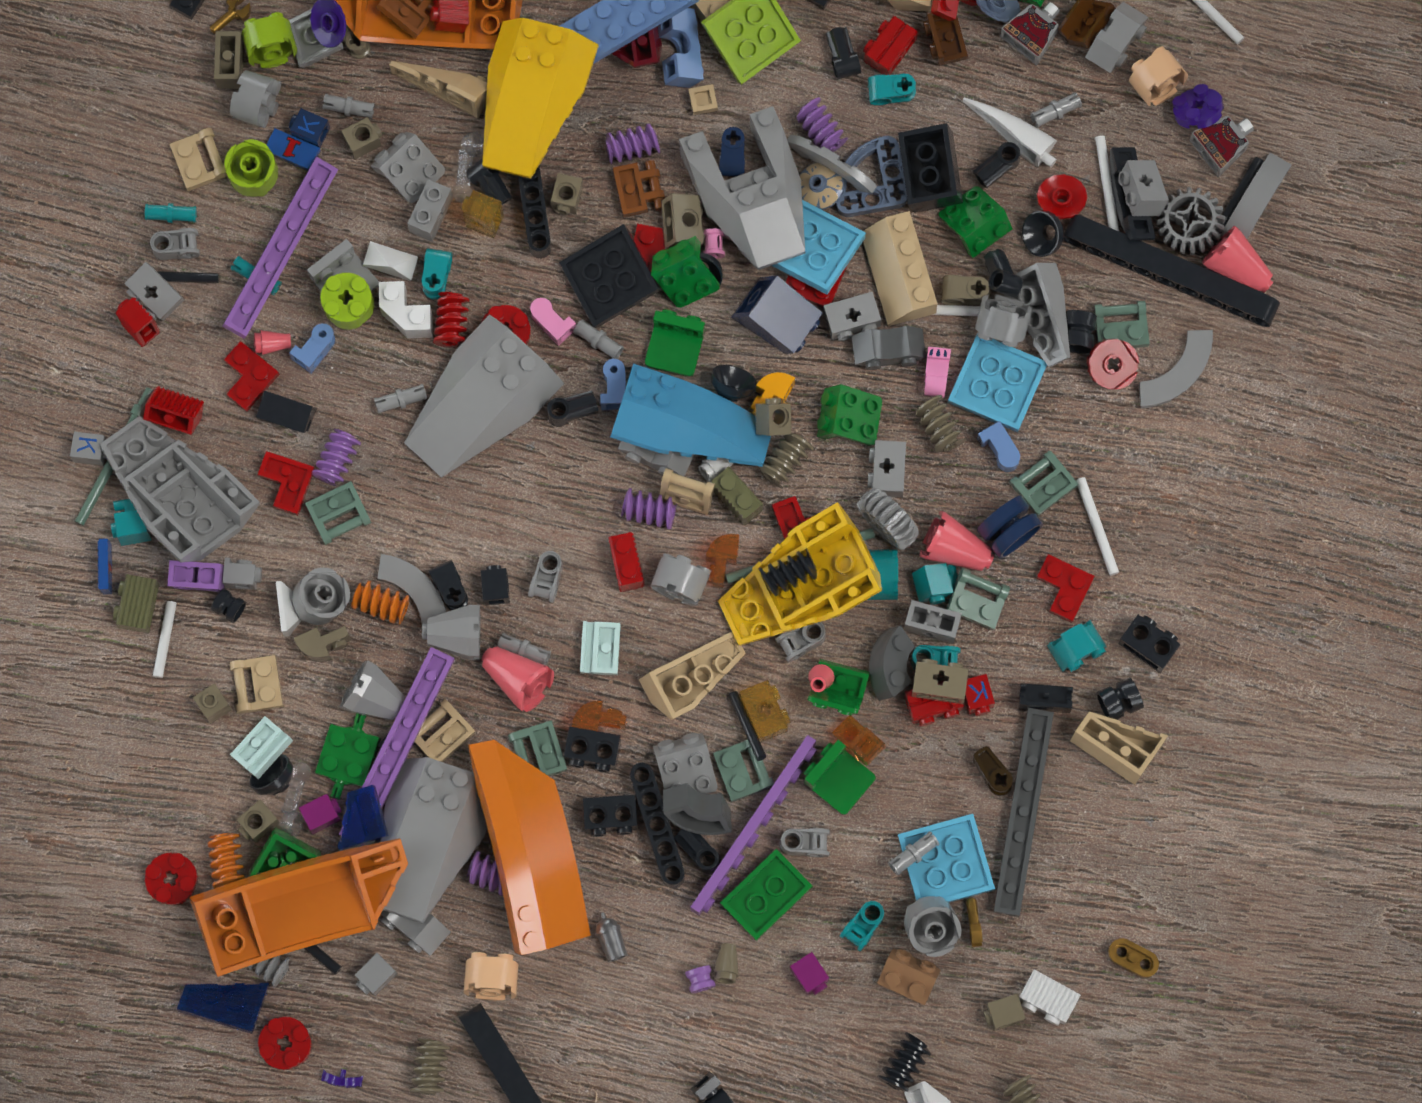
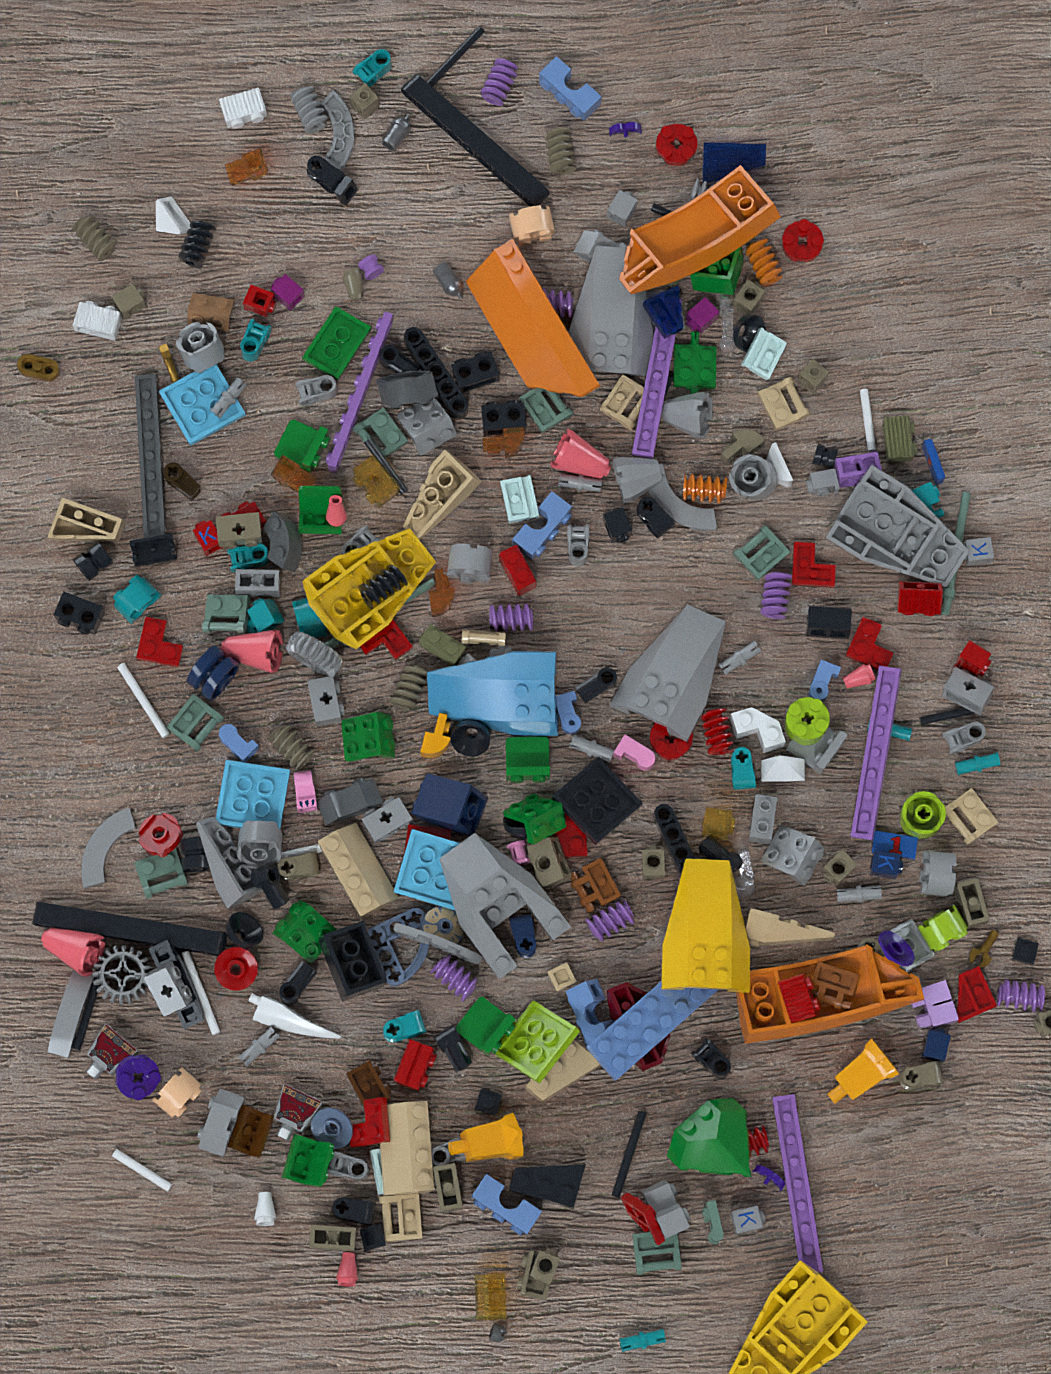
camera: 160 degrees right, 0 degrees up
dark tan brick [756,398,791,436] -> none
none -> red brick [243,284,277,317]
none -> green bracket [456,997,516,1057]
none -> medium blue arch [512,492,572,560]

